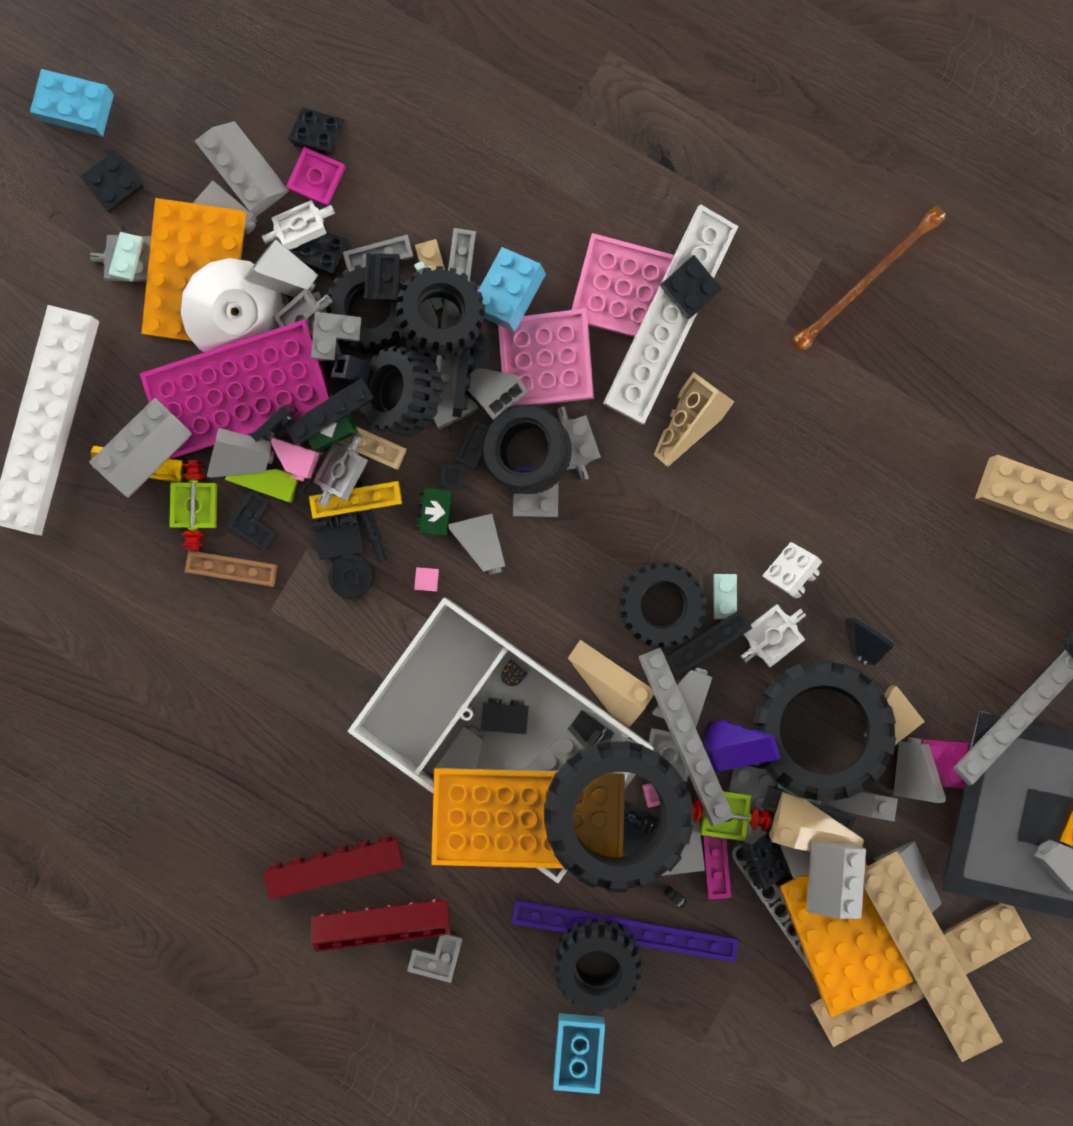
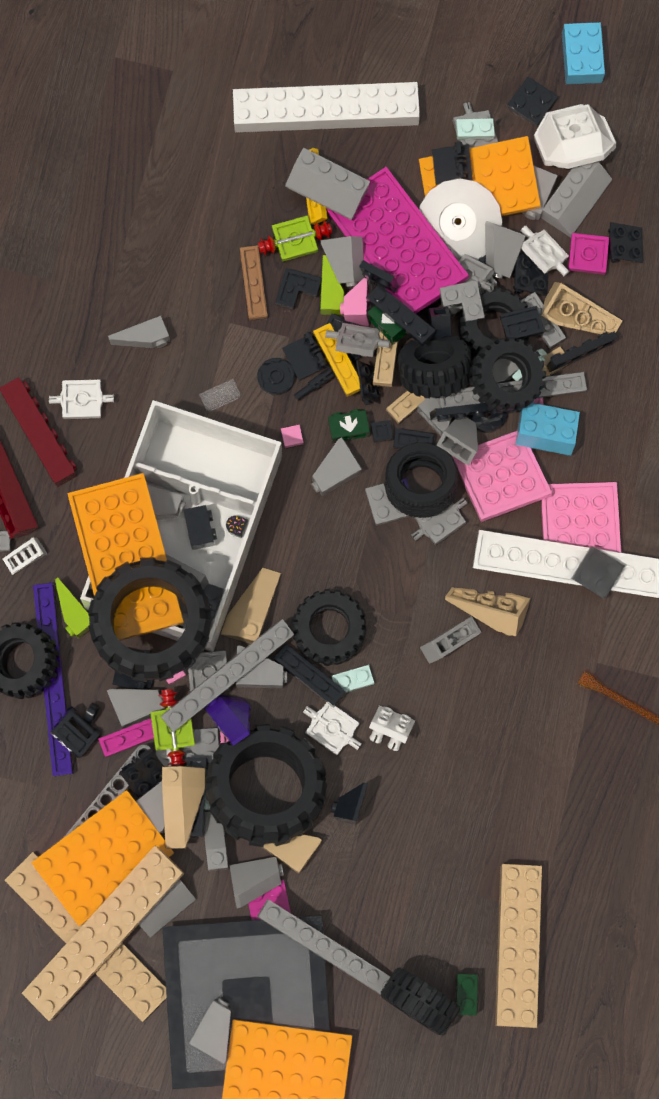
camera: 75 degrees right, 10 degrees down
light grey slope [806,842,866,919] -> none
none -> white slope [3,537,47,575]
none -> white plate [49,380,114,419]
none -> black plate [49,706,101,758]
none -> lime slope [55,578,89,639]
none -> light grey slope [108,316,170,348]
none -> clear plate [199,379,241,413]
none -> black hinge [356,360,381,405]
none -> tan plate [386,391,426,424]
none -> light grey slope [420,616,481,664]
none -> black hinge [432,141,473,185]
none -> white piece [534,104,616,169]
none -> tan wedge [541,282,622,334]
none -> black plate [547,331,618,372]

